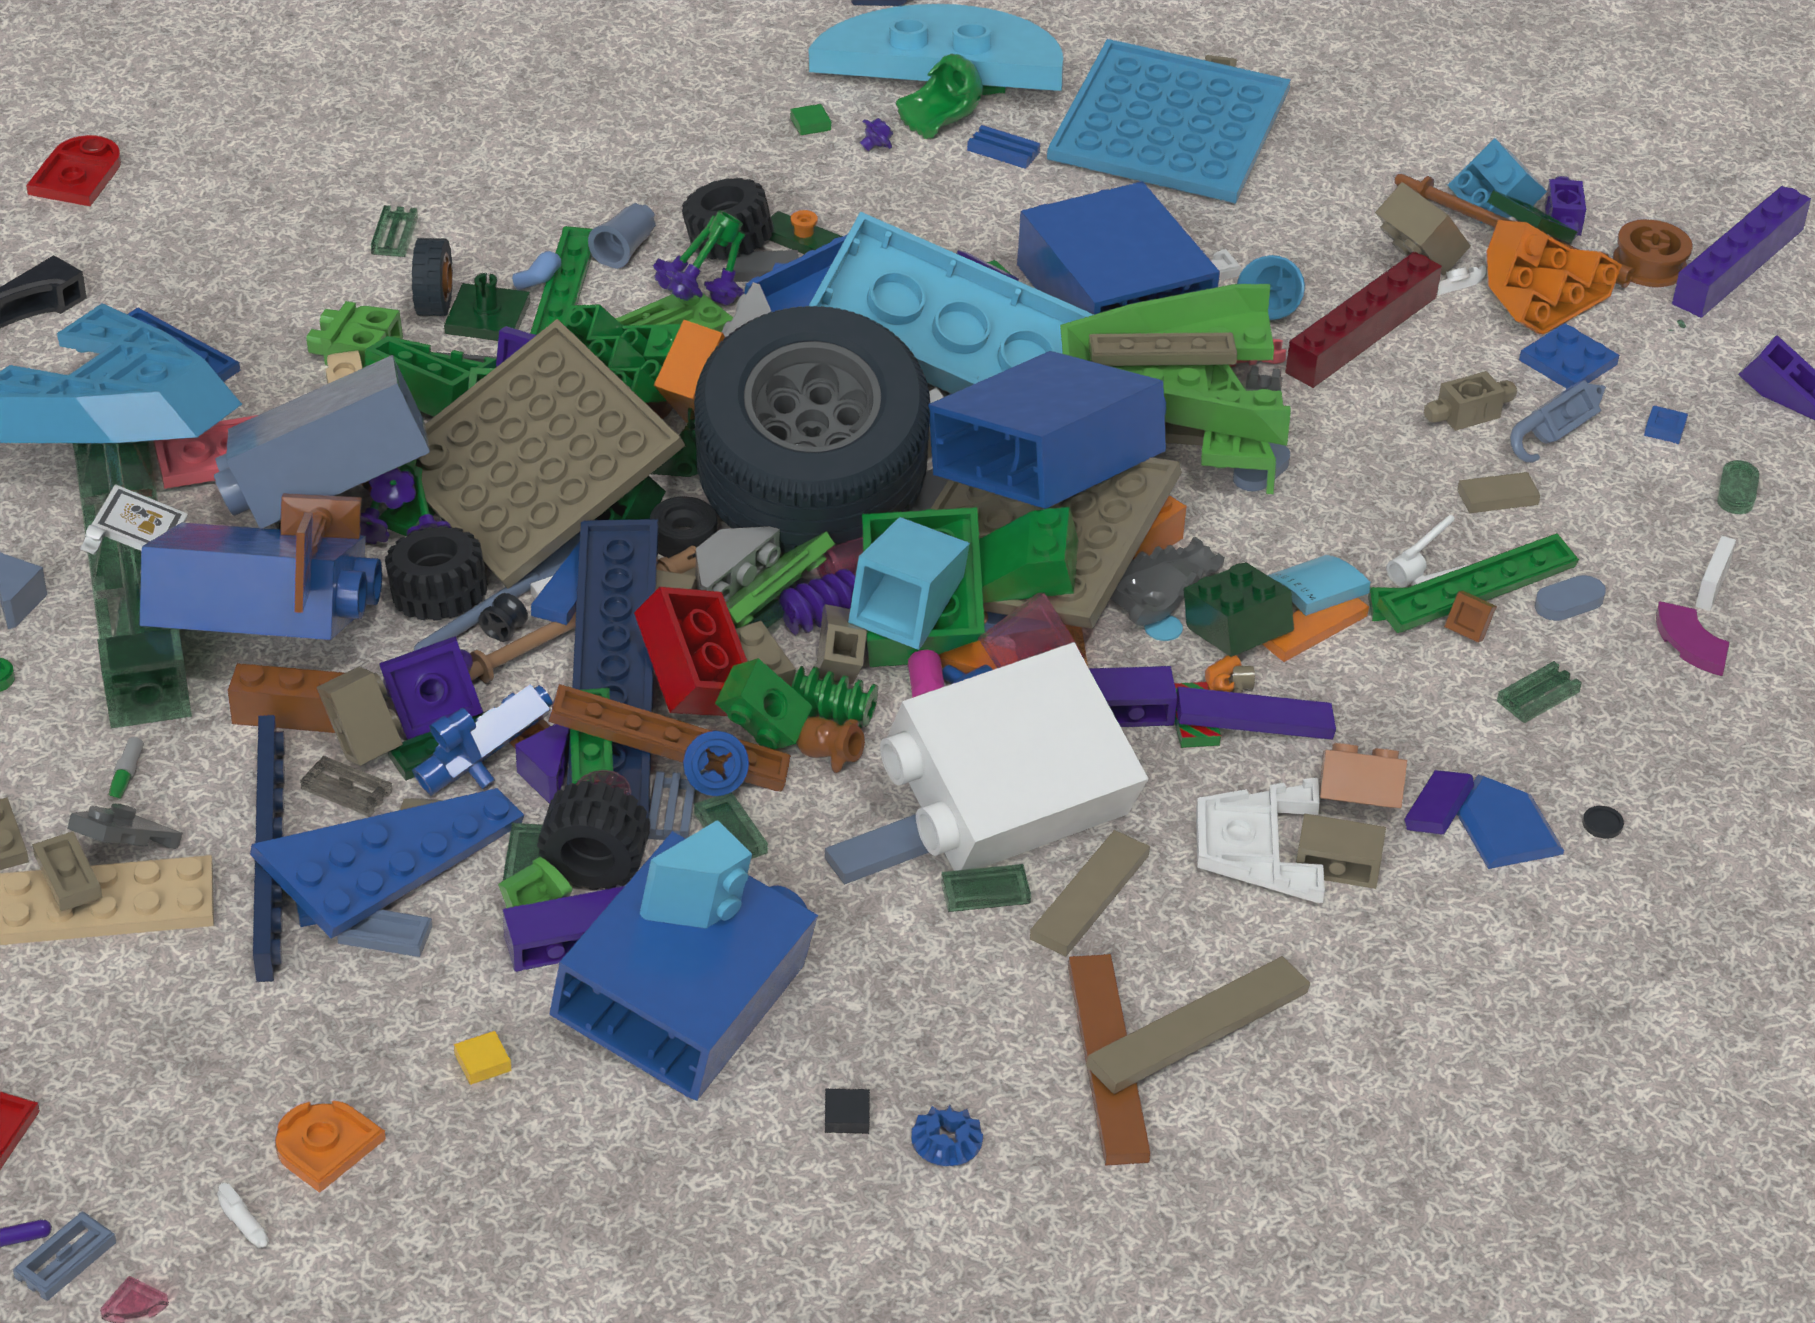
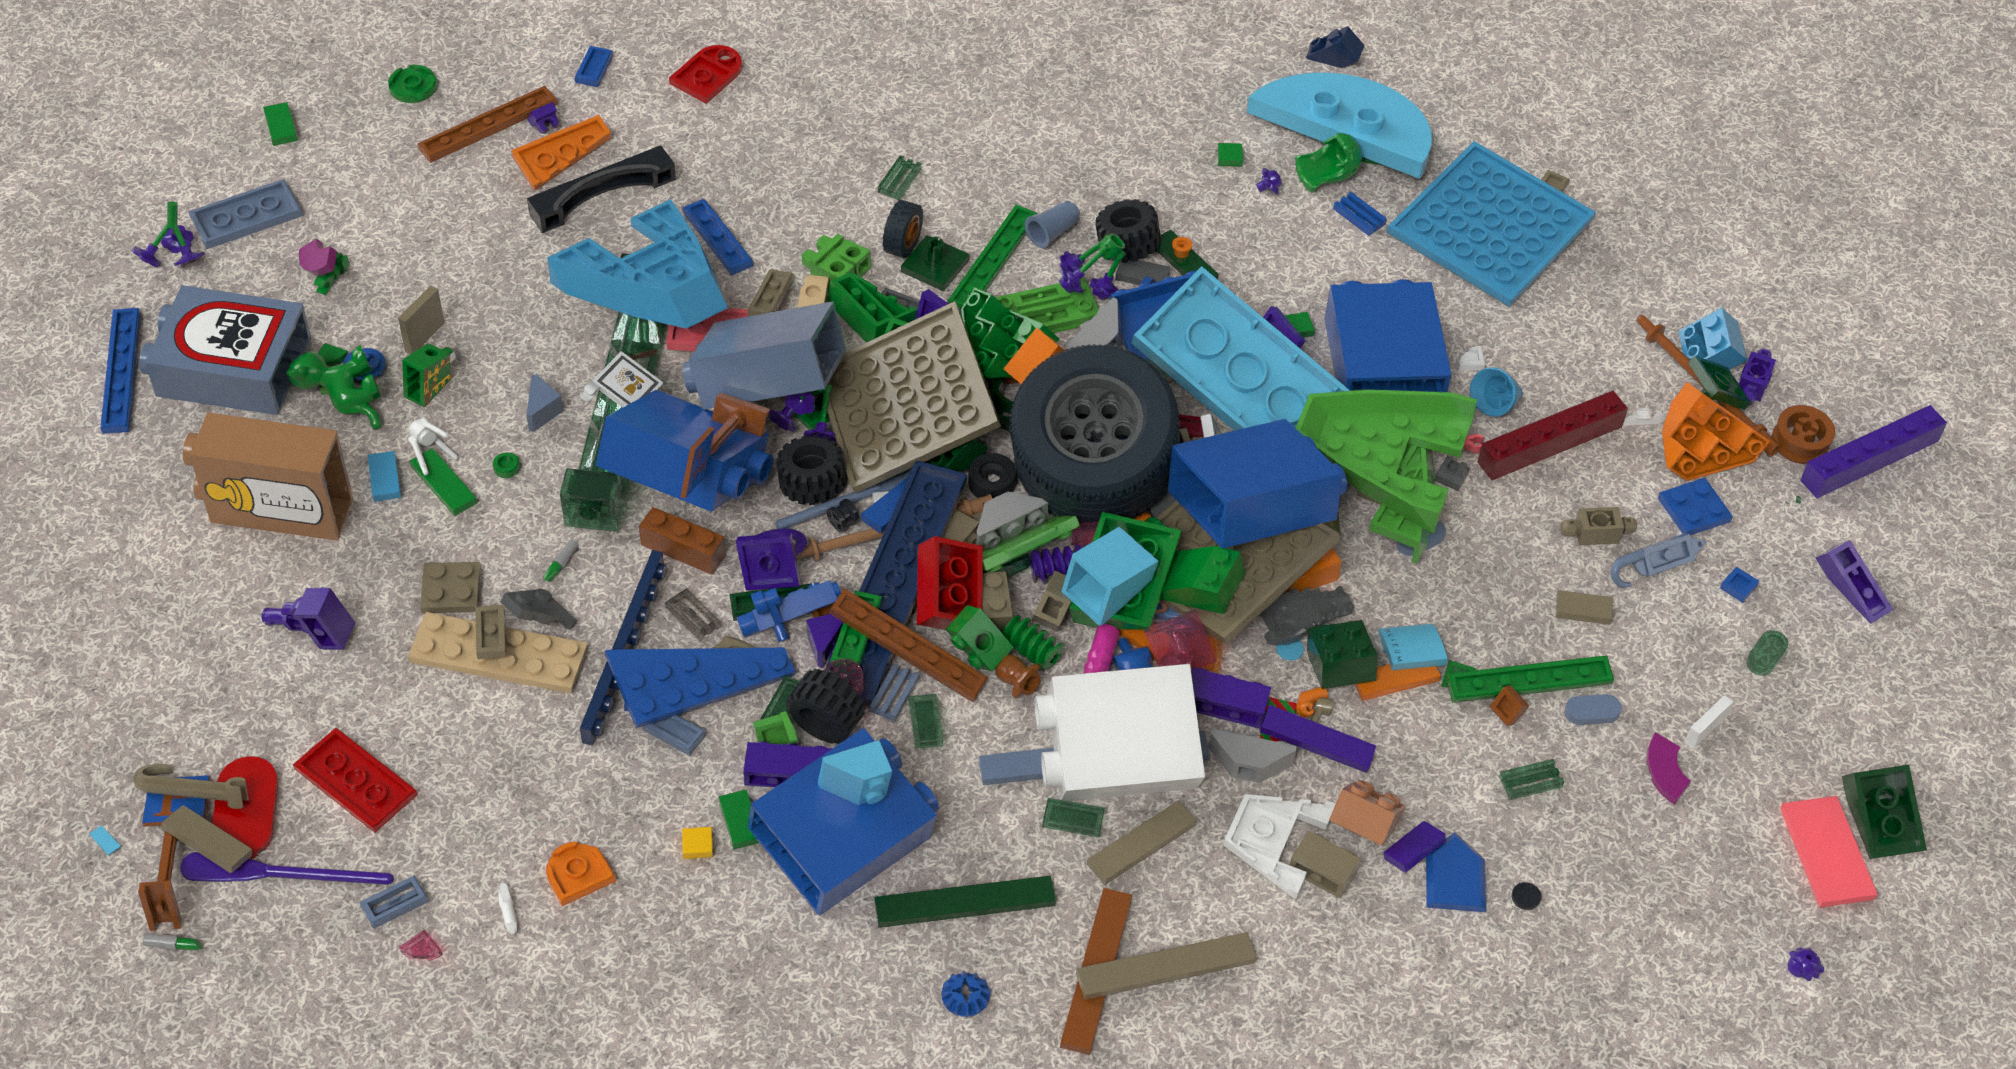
camera: 20 degrees right, 10 degrees up
dark tan brick [316,666,403,766] -> none
medium blue arm [512,251,561,290] -> none
blue gear [683,730,749,796] -> none
black tile [825,1088,870,1134] -> none
dark tan tile [1089,333,1237,366] -> none
dark tan brick [1375,182,1471,276] -> none
white plant [1386,515,1471,588] -> none
none -> green tile [718,789,759,850]
none -> dark tan tile [747,269,794,316]
none -> dark green tile [874,875,1056,928]
none -> light grey slope [1209,728,1297,783]

